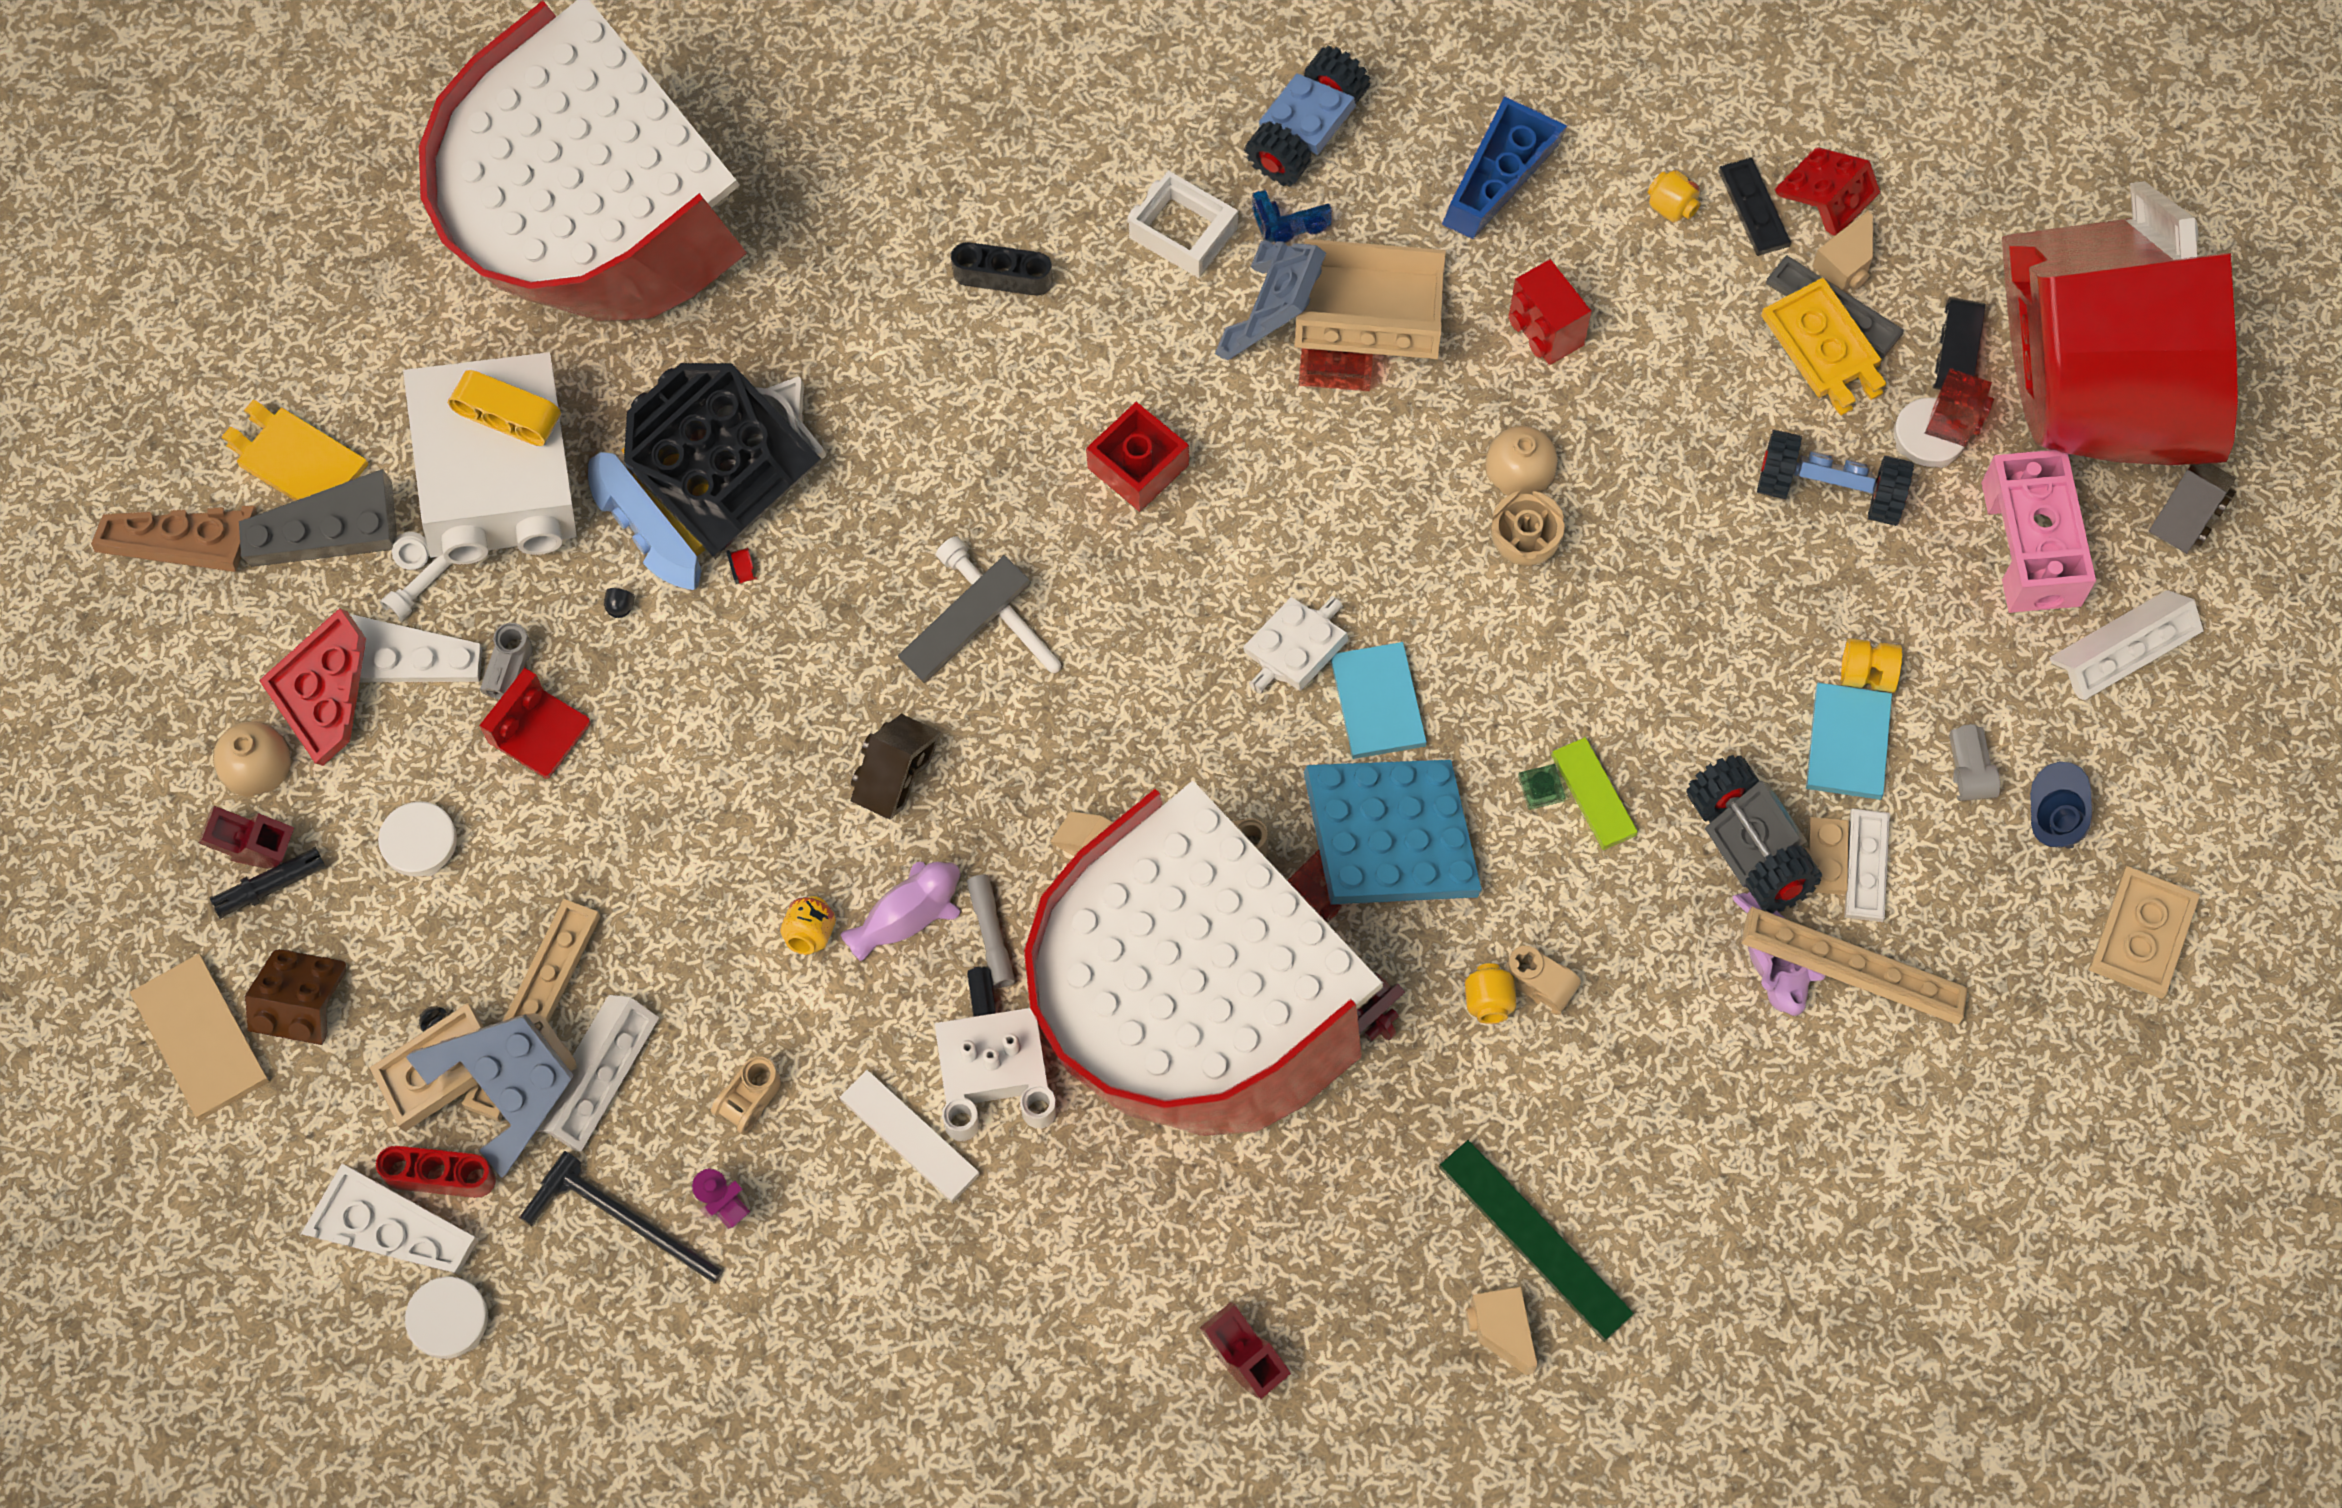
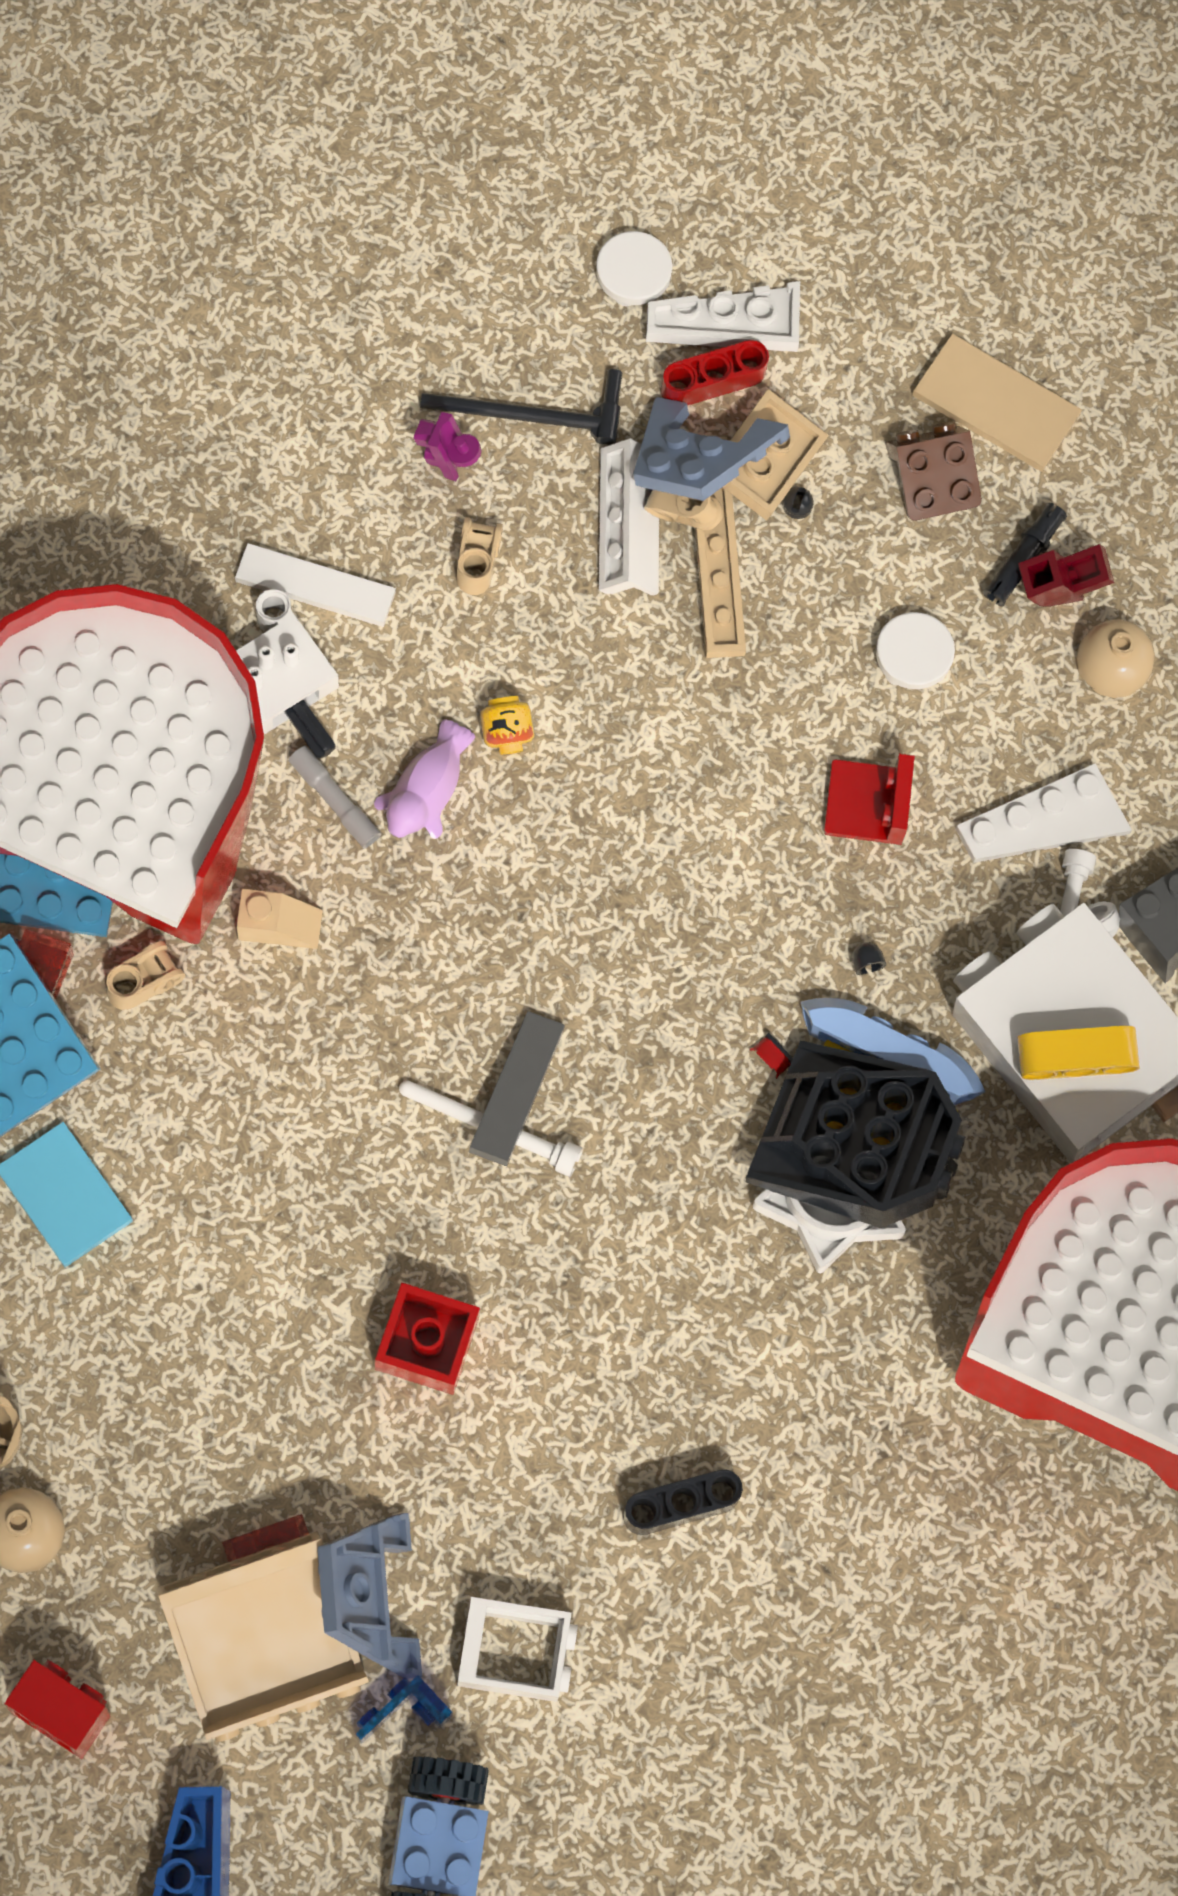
camera: 145 degrees right, 5 degrees up
plate [259,608,366,766] -> none
light grey piece [480,622,533,699] -> none
dark brown brick [850,713,941,820] -> none
white plate [1243,596,1349,694] -> none

